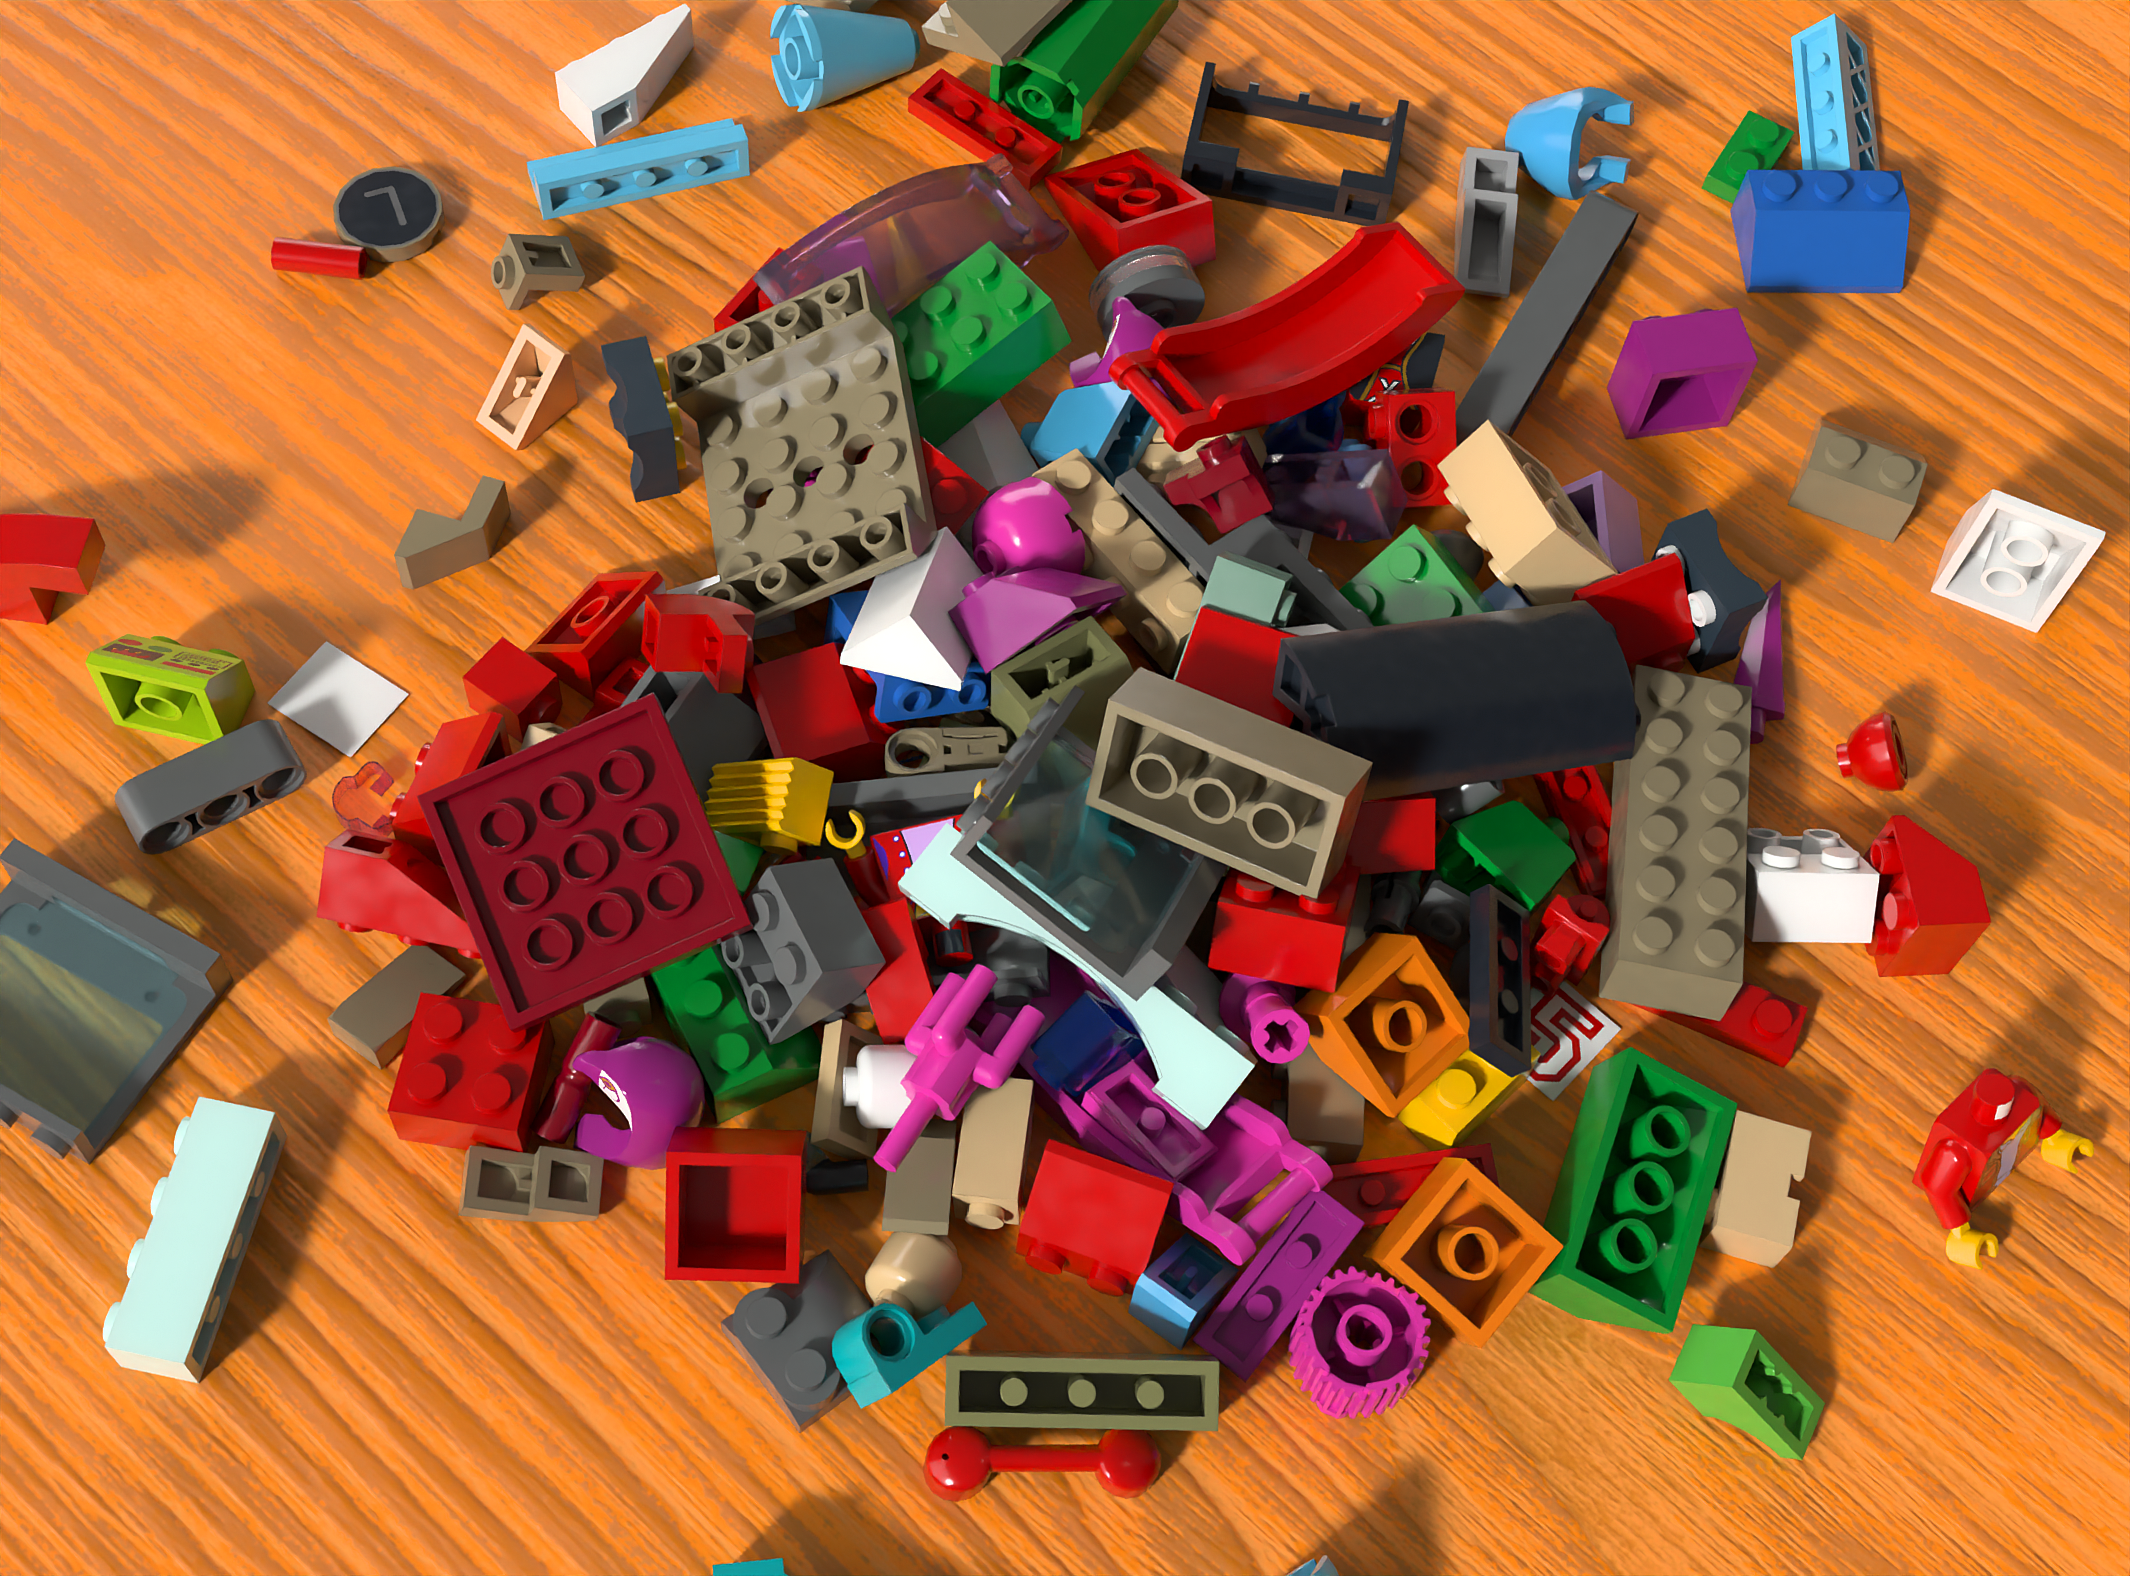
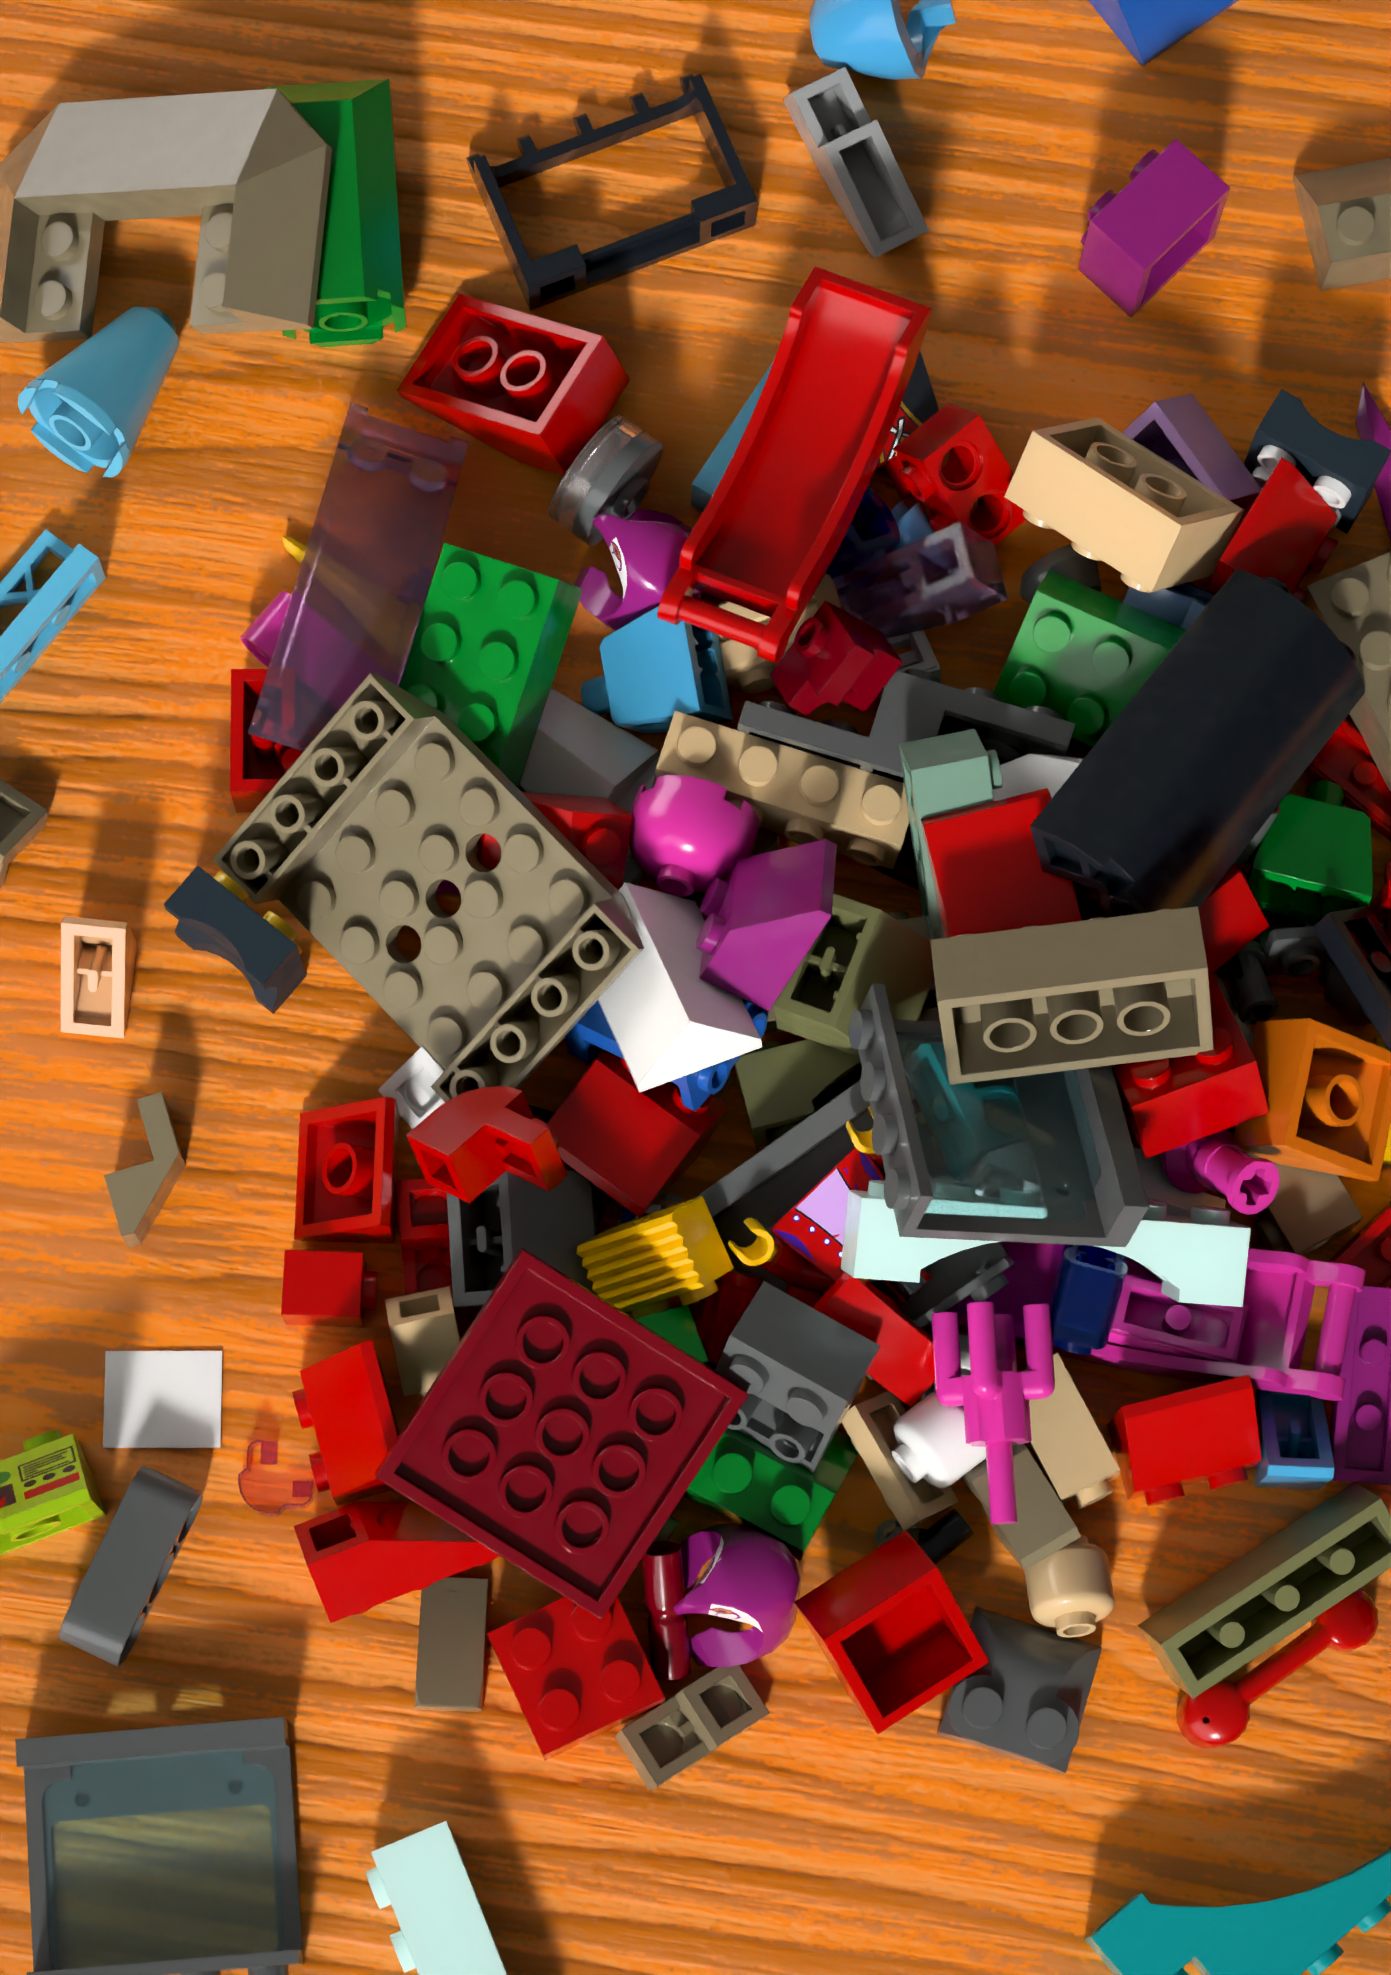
camera: 30 degrees left, 15 degrees up
teal plate [832,1302,987,1409] -> none
dark tan piece [885,727,1009,778] -> none
red plate [908,68,1063,191] -> none
dark grey beam [1456,190,1639,448] -> none

